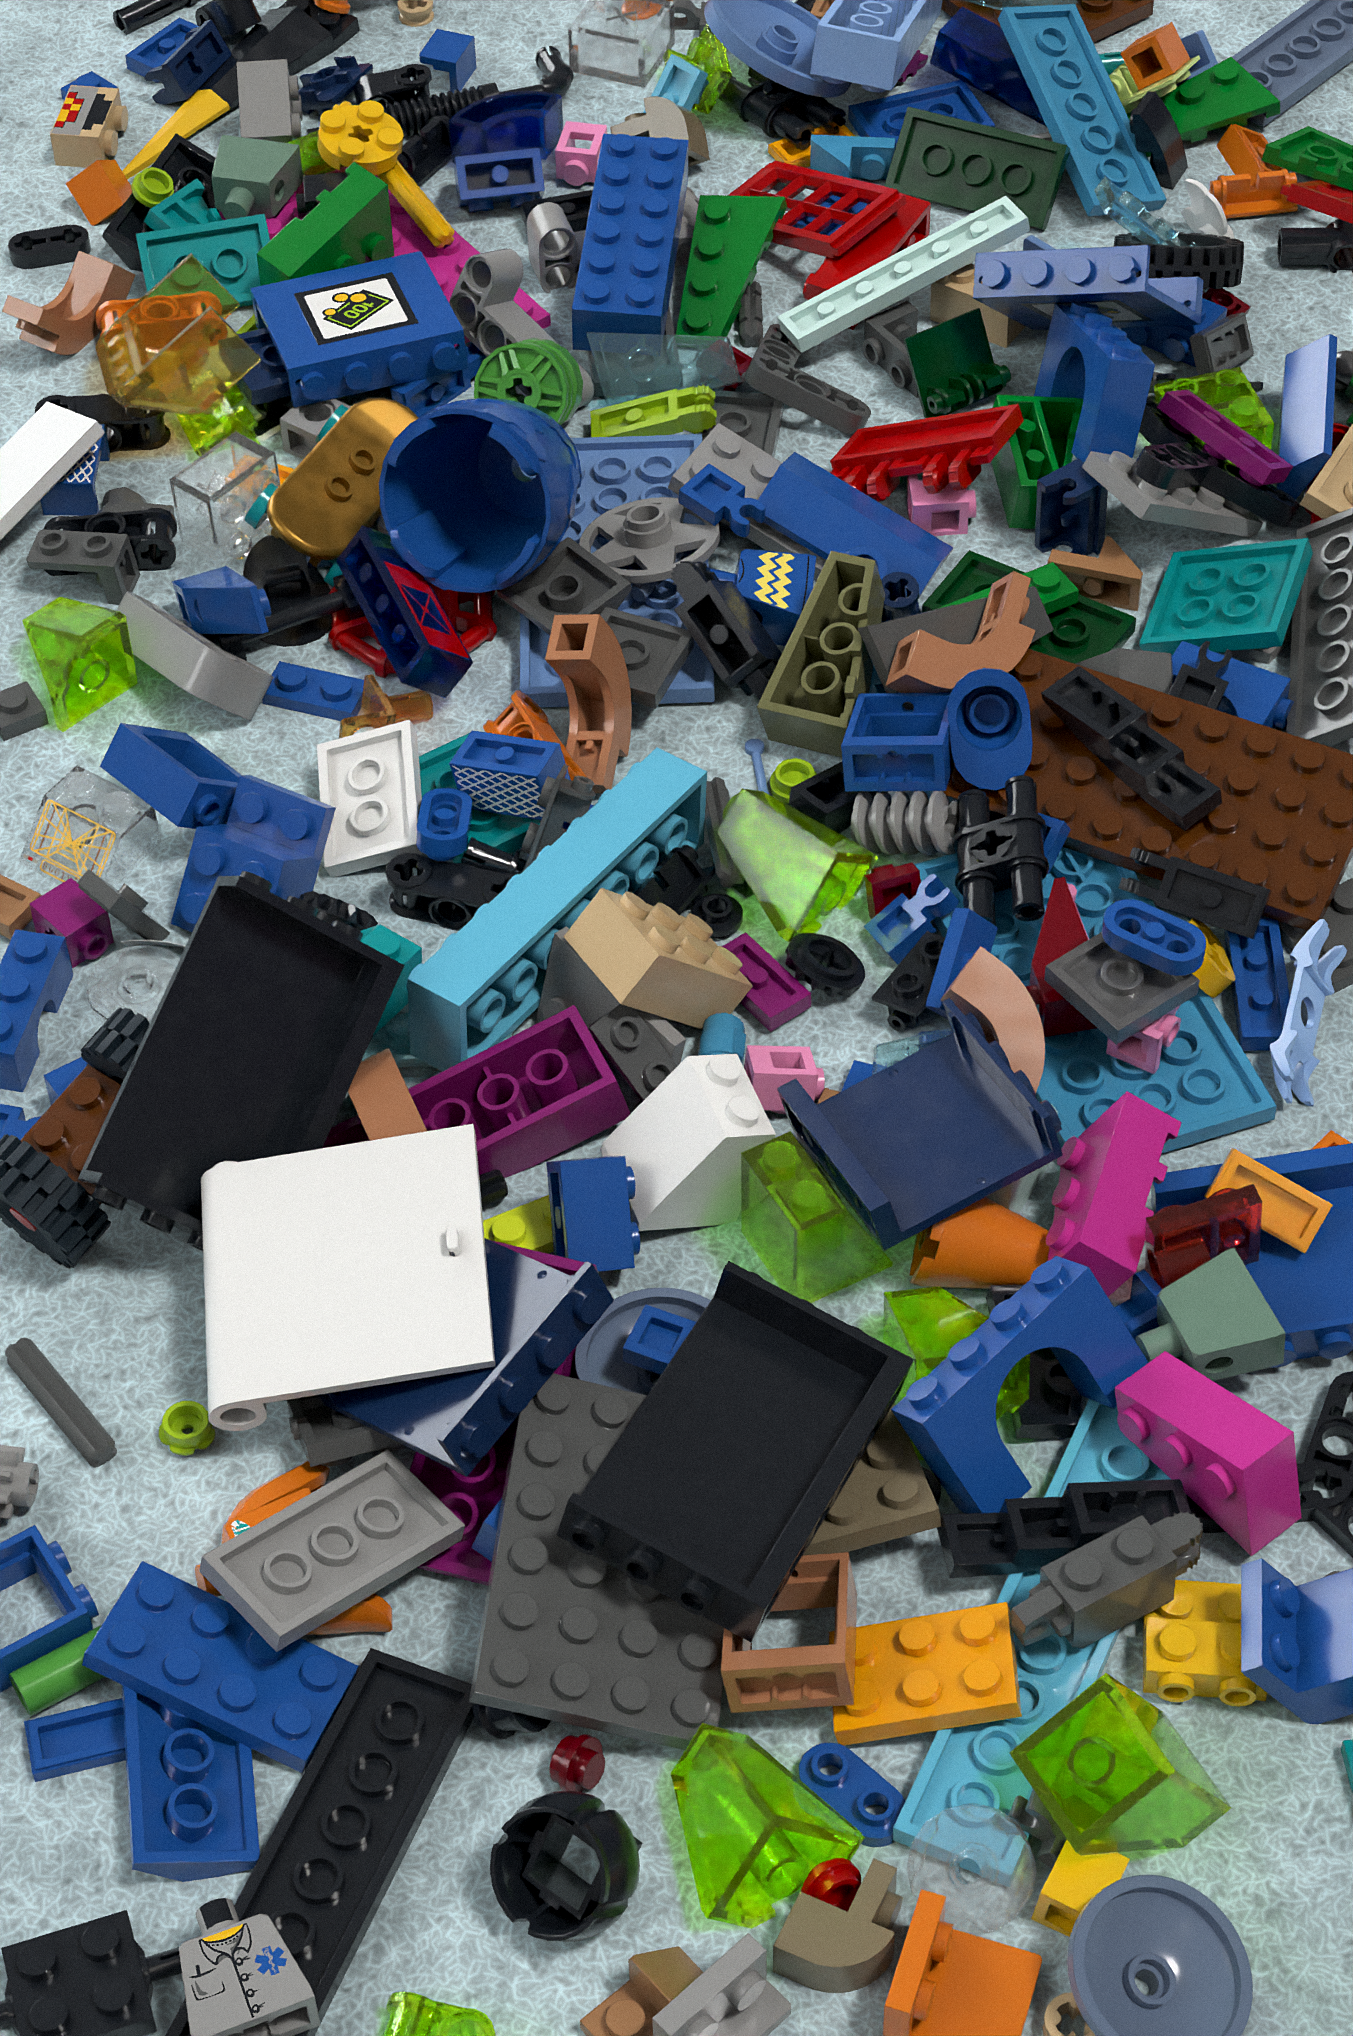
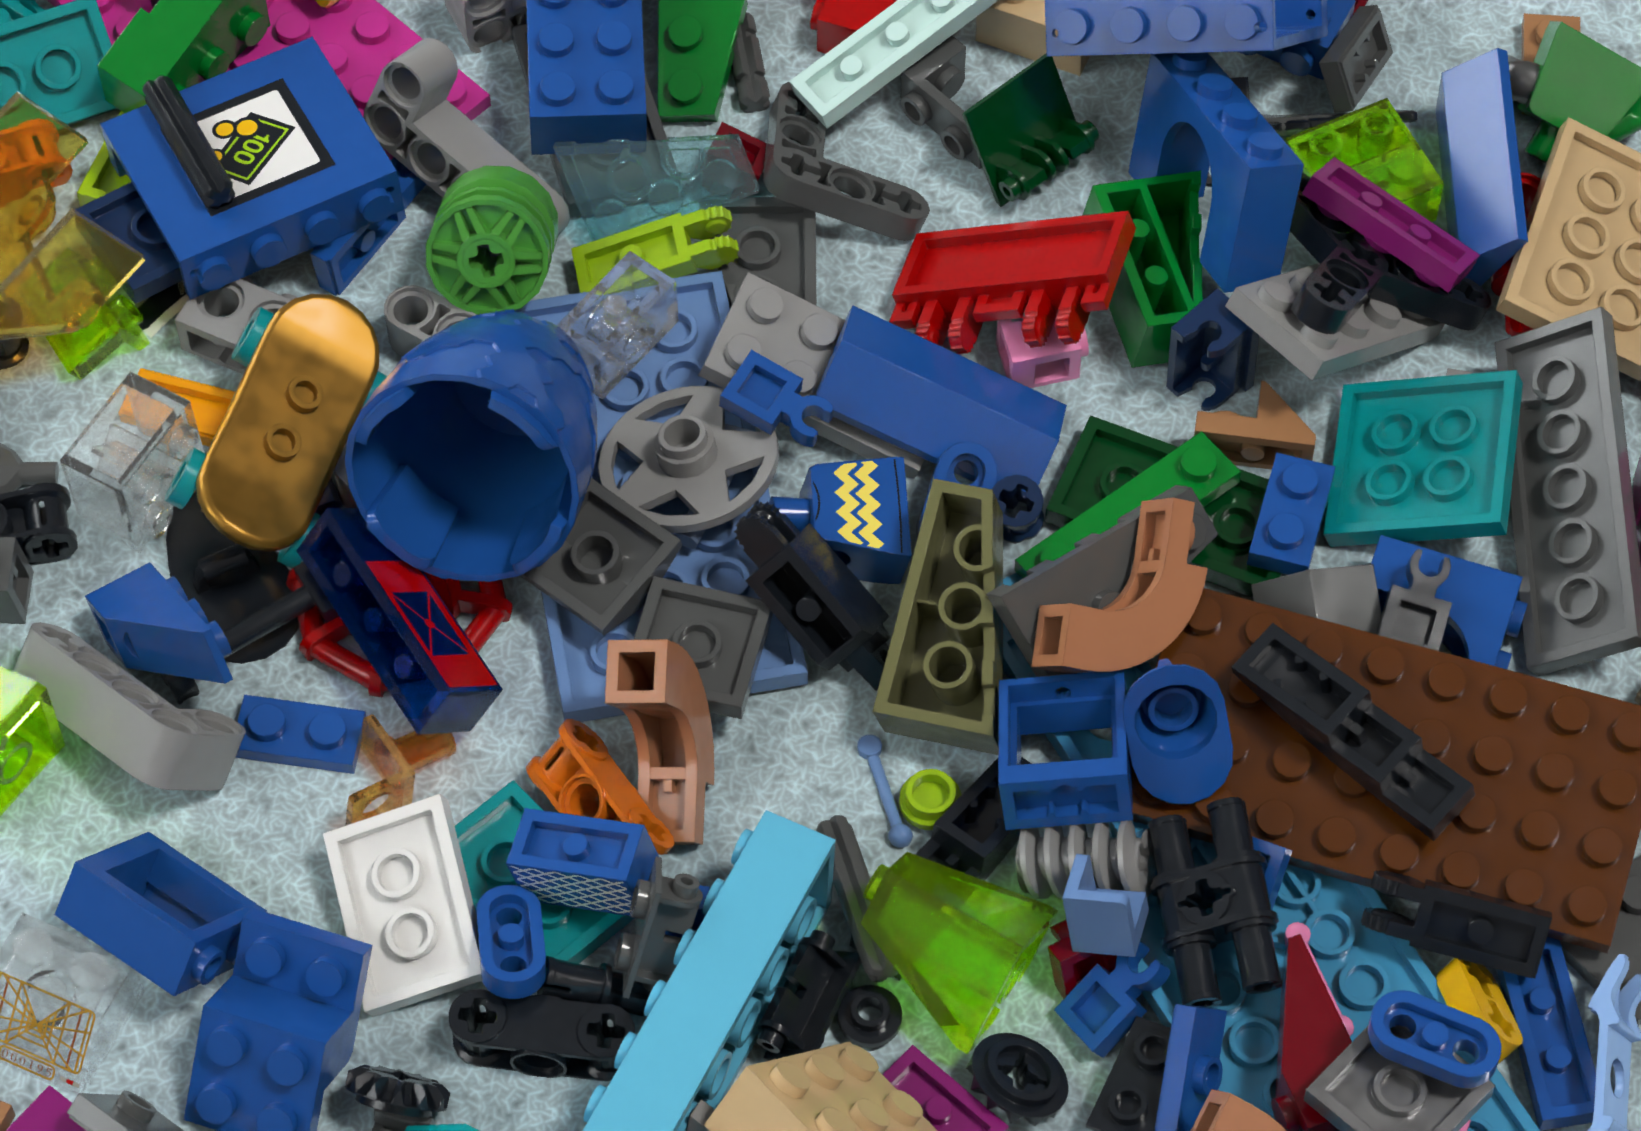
camera: 10 degrees left, 10 degrees up
none -> black axle [142,75,235,208]
none -> clear brick [556,251,679,399]
none -> medium blue panel [1062,854,1149,957]
none -> blue plate [1247,453,1336,575]

